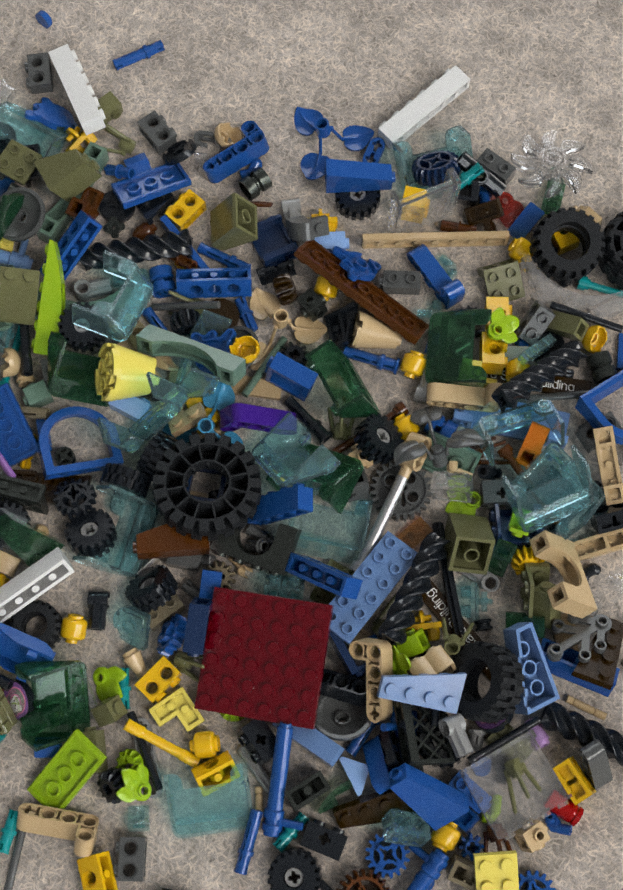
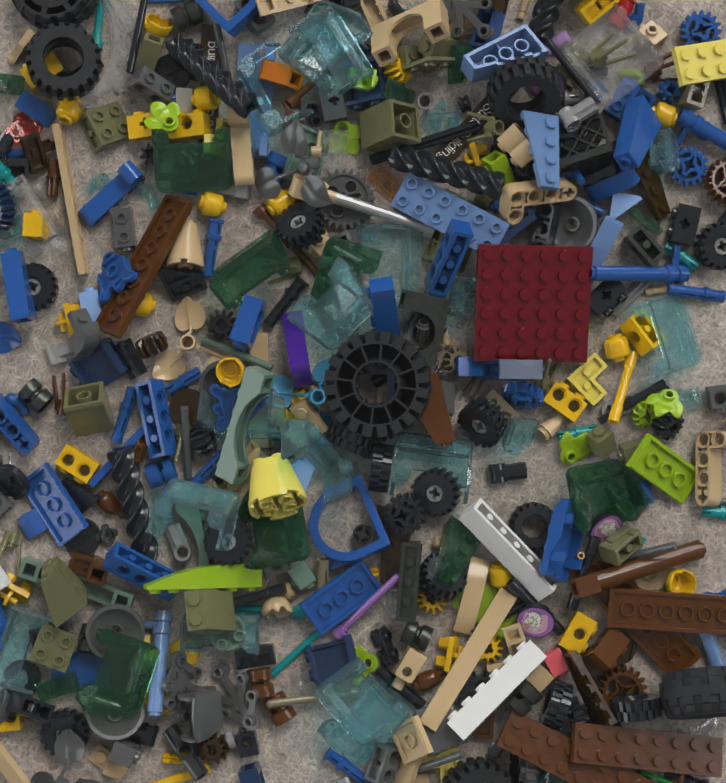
camera: 95 degrees left, 15 degrees up
yellow head [60,613,88,644] -> none
blue axle [104,164,136,180] -> none
pearl dark grey brick [296,288,328,322] -> none
lime plate [391,645,411,675] -> none
clear light blue beam [517,333,557,366] -> none

